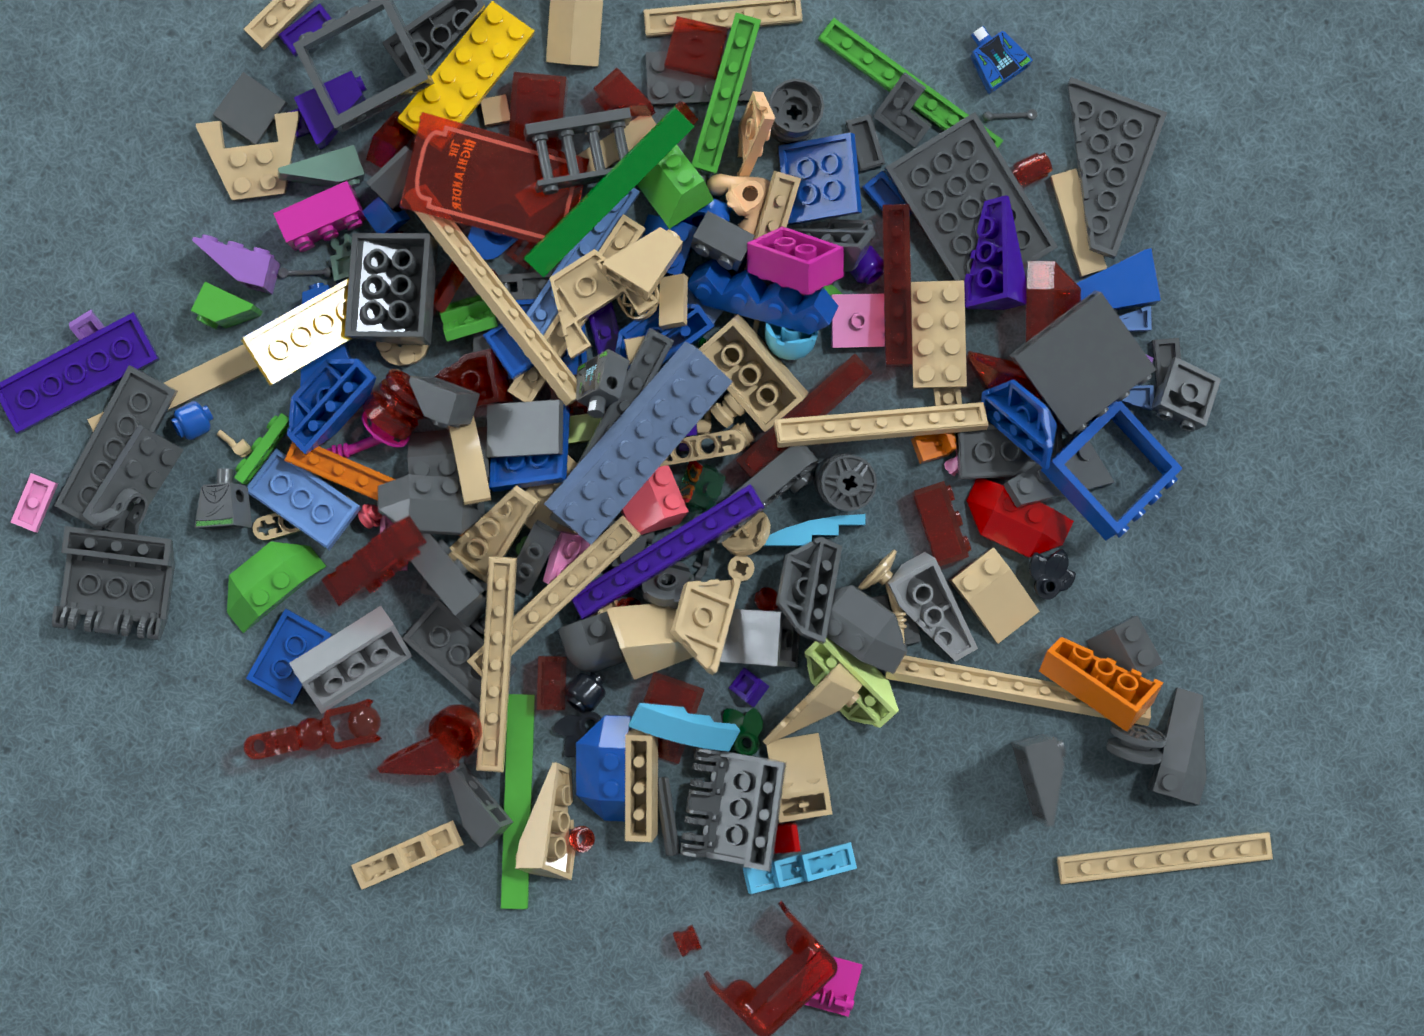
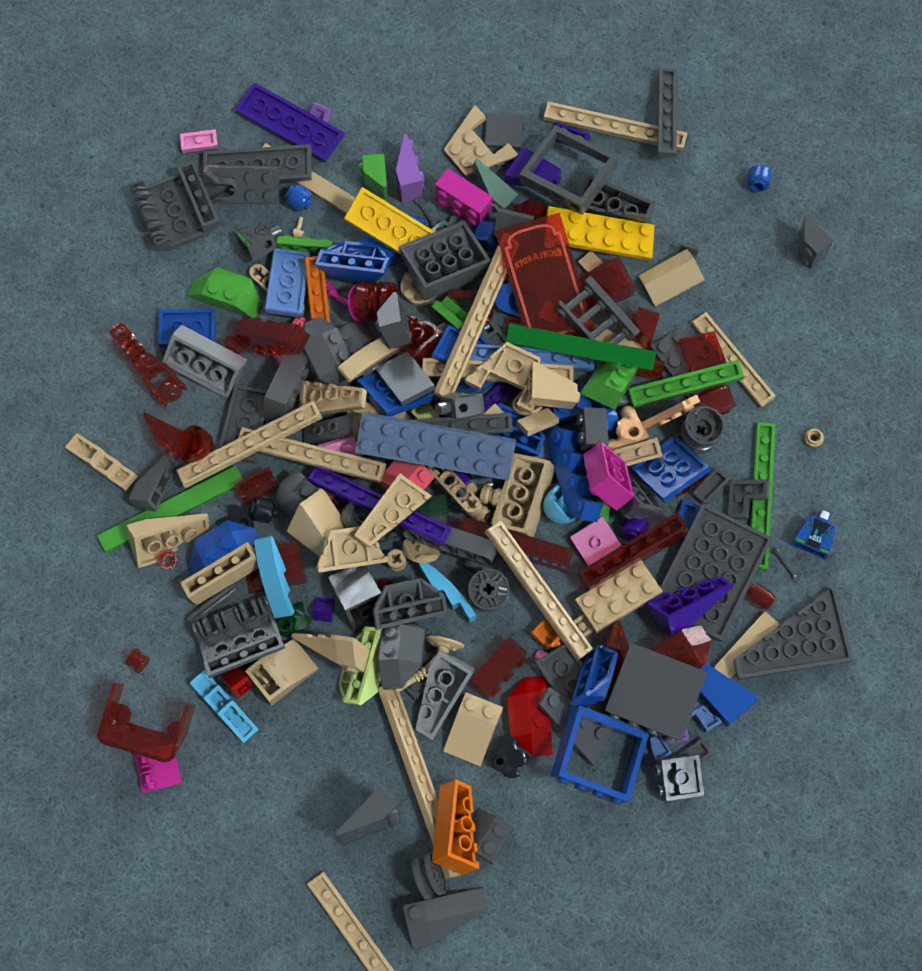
camera: 60 degrees right, 15 degrees down
none -> clear red tile [223,336,249,355]
none -> tan wing [354,473,431,548]
none -> clear red slope [690,384,736,415]

